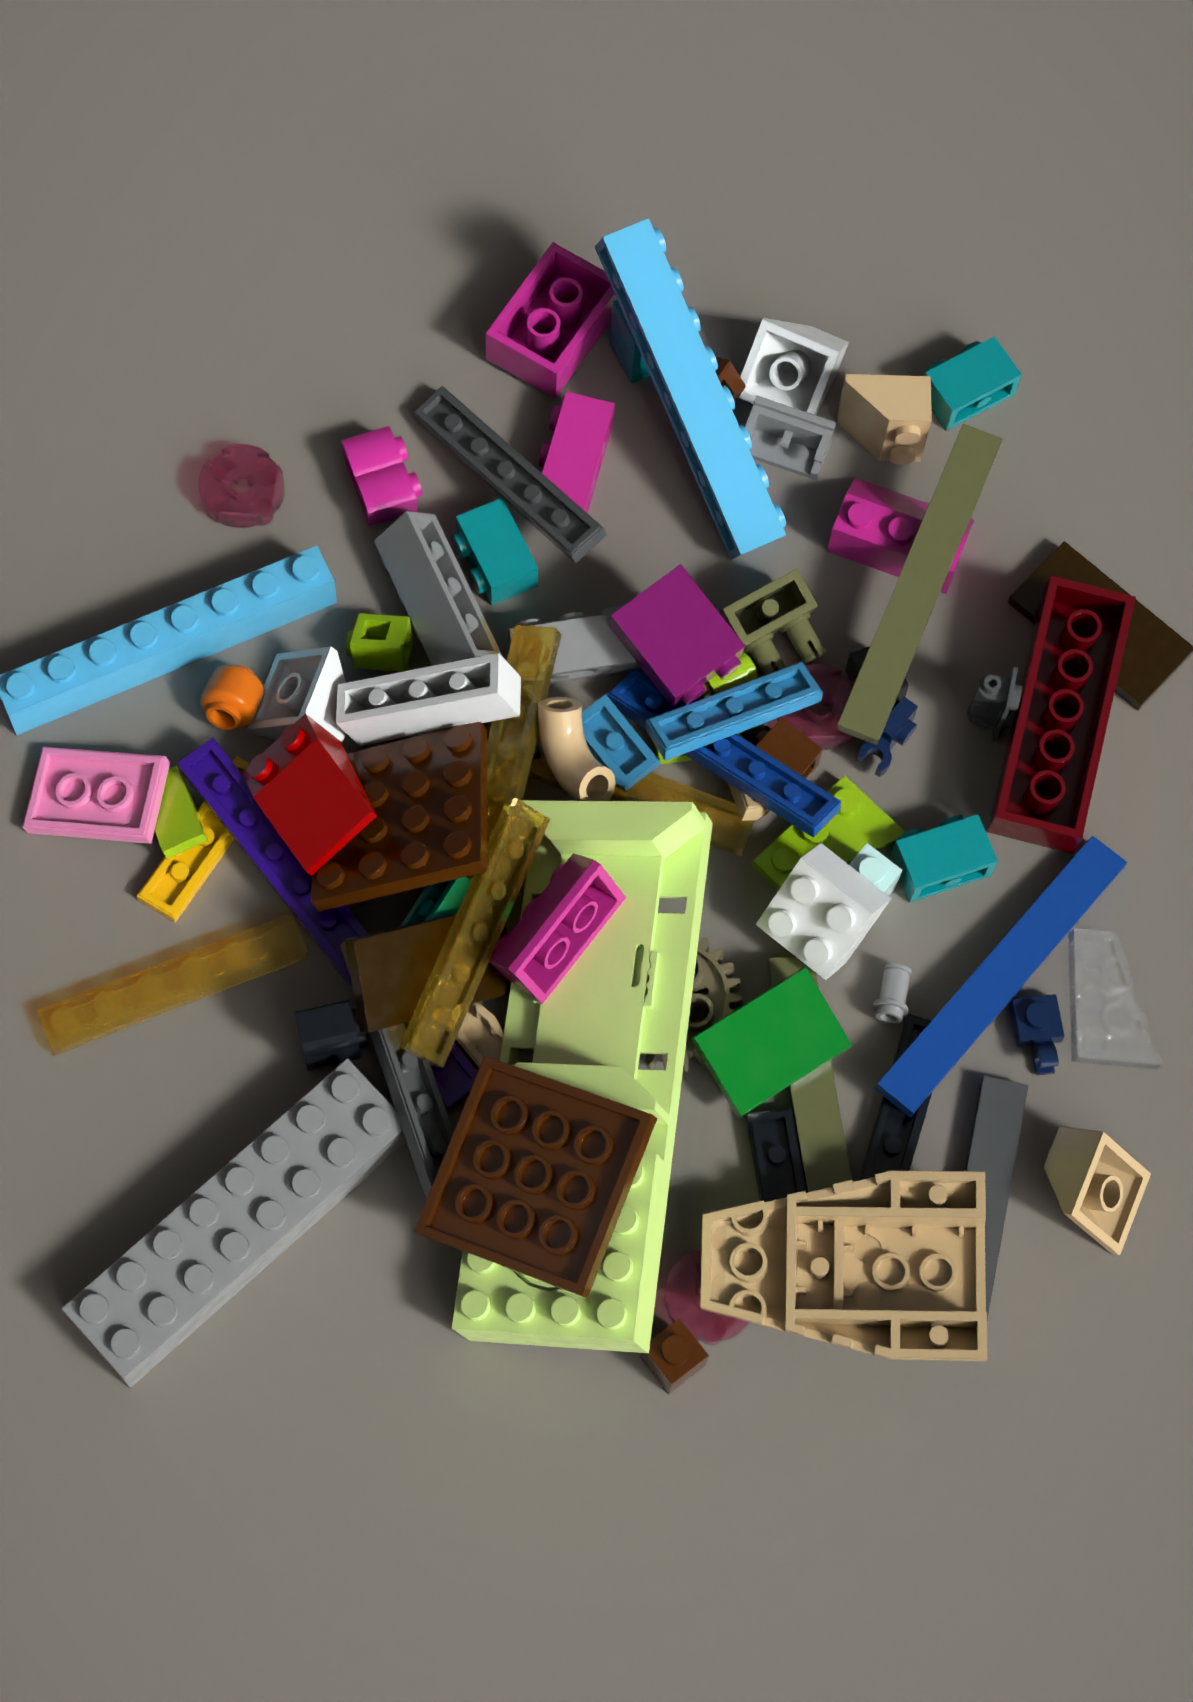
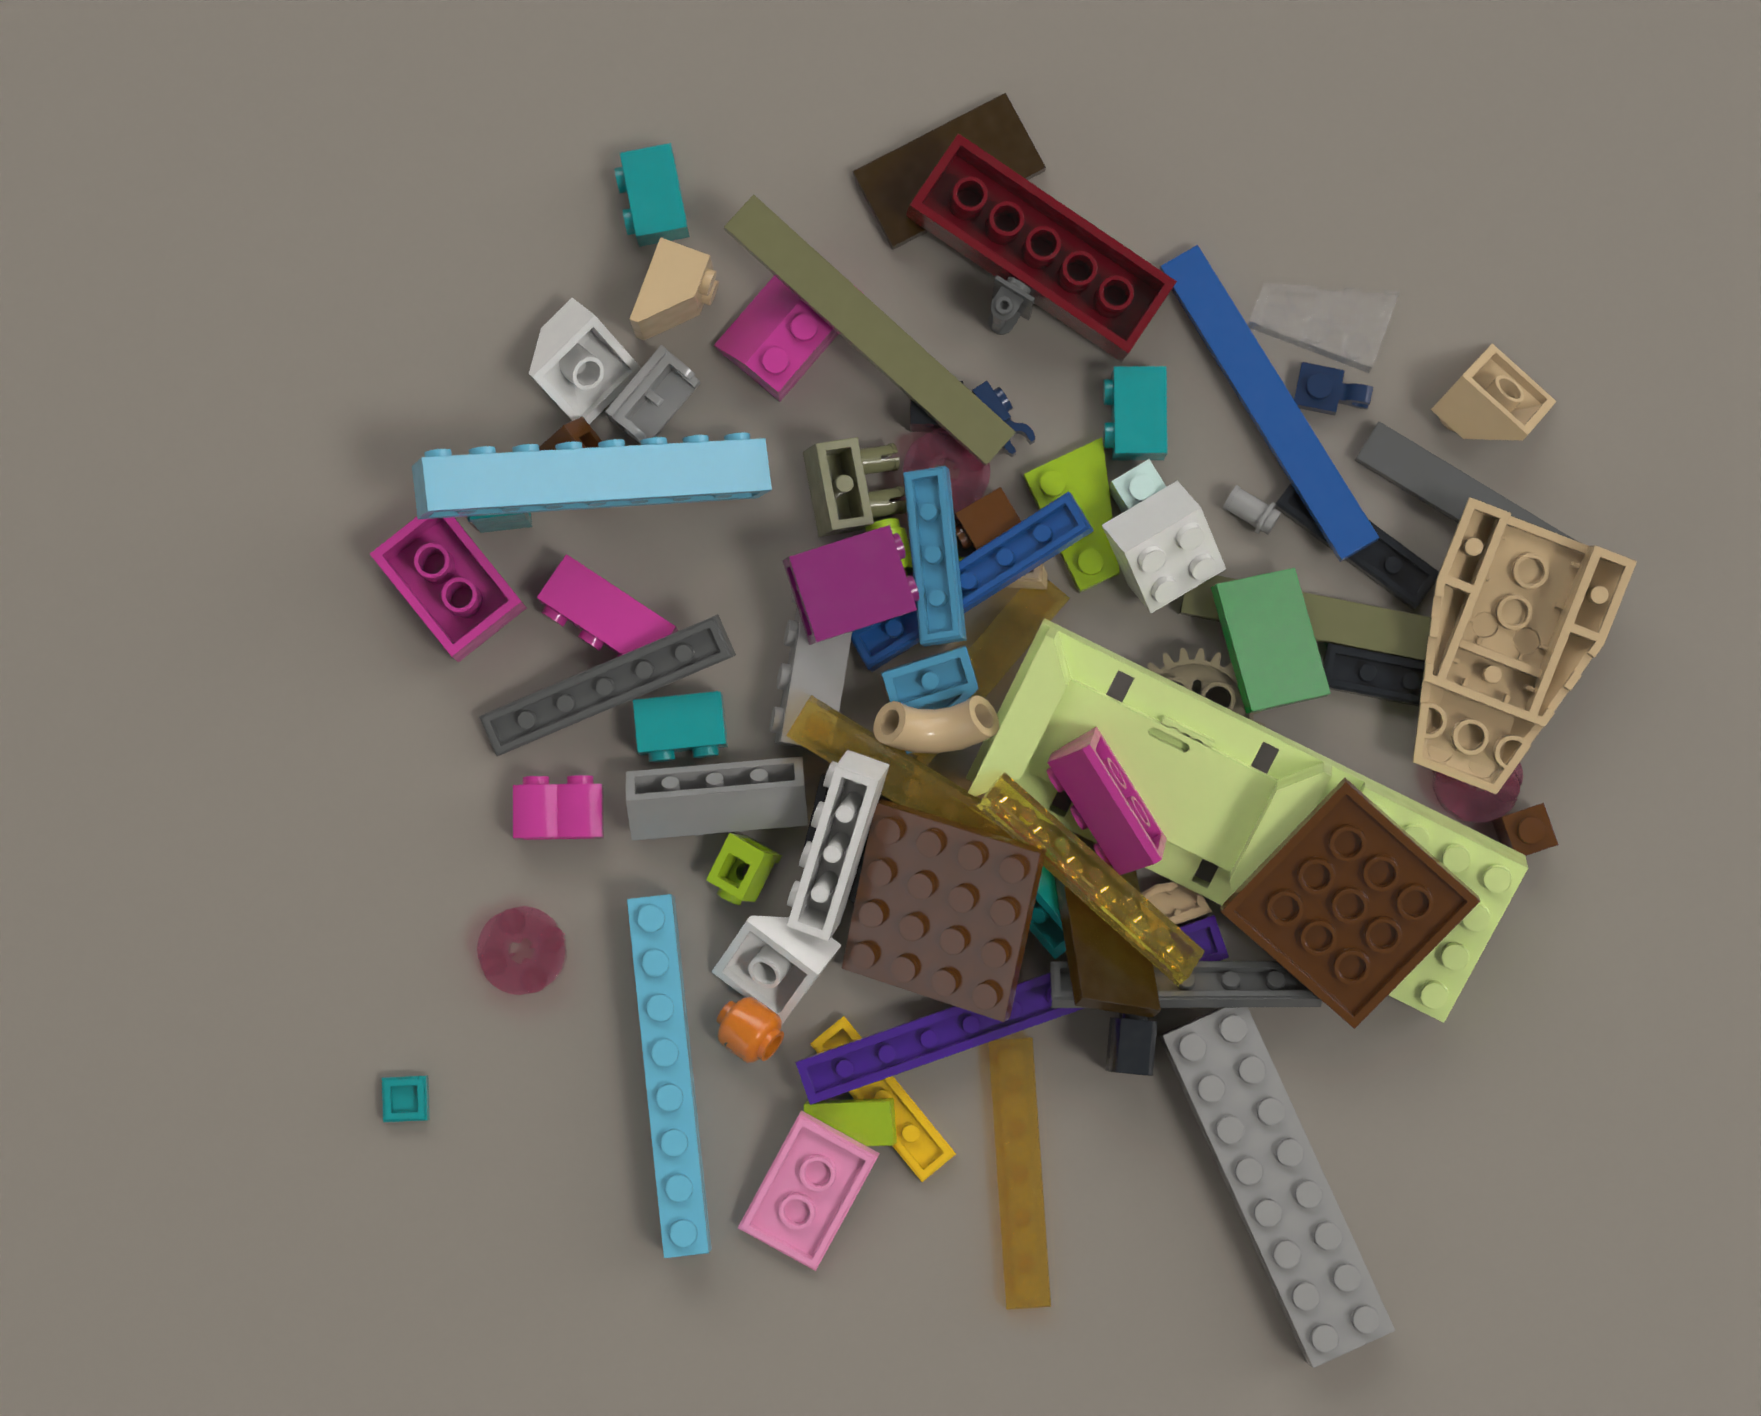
camera: 65 degrees left, 15 degrees up
red slope [242,713,377,876] -> none
none -> teal tile [382,1075,430,1122]

